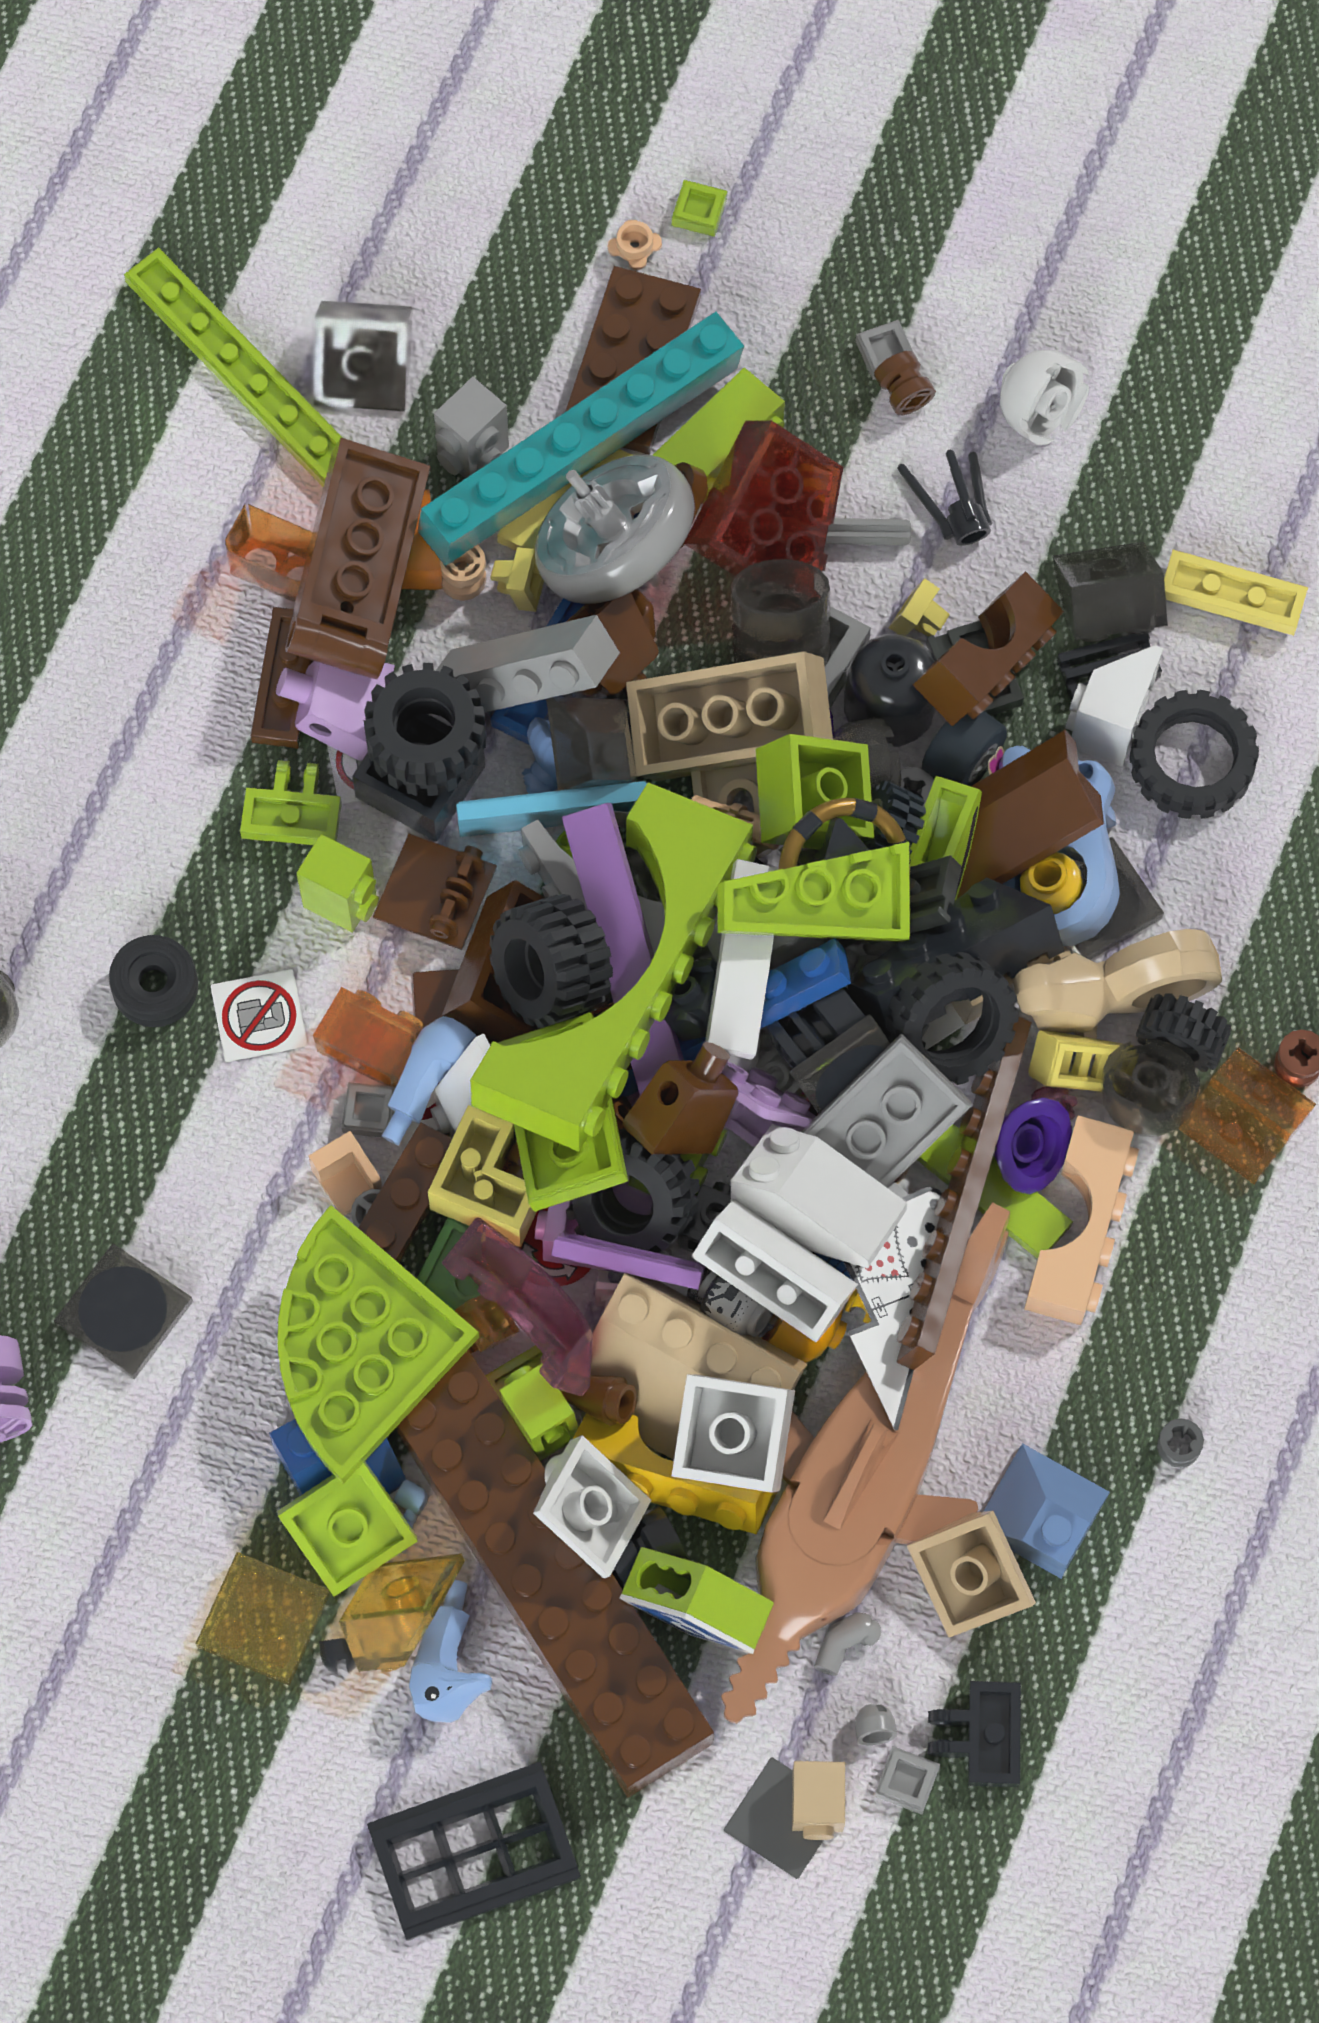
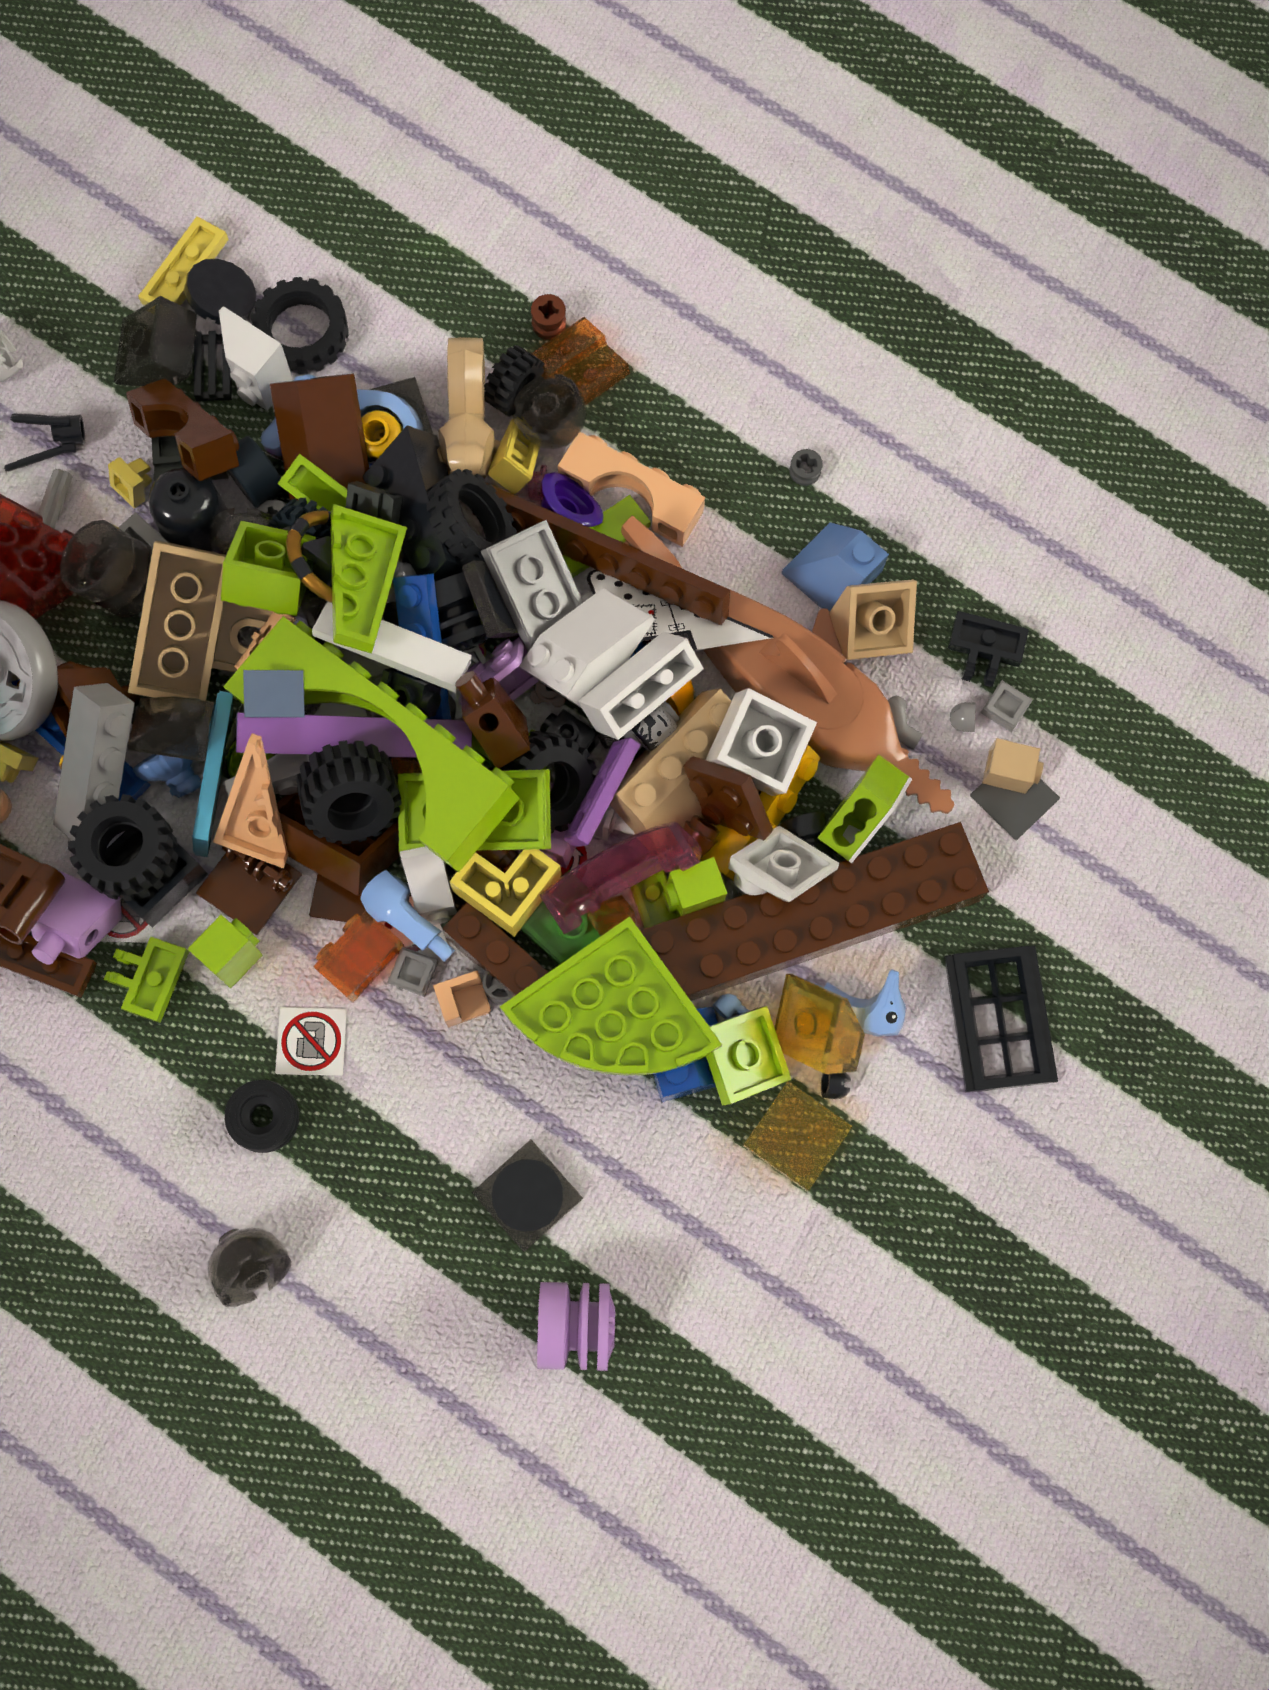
camera: 80 degrees left, 5 degrees up
none -> black tile [184,259,256,325]
none -> light nougat wing [213,733,288,868]
none -> sand blue sticker [243,670,305,718]
none -> reddish brown plate [683,756,773,841]

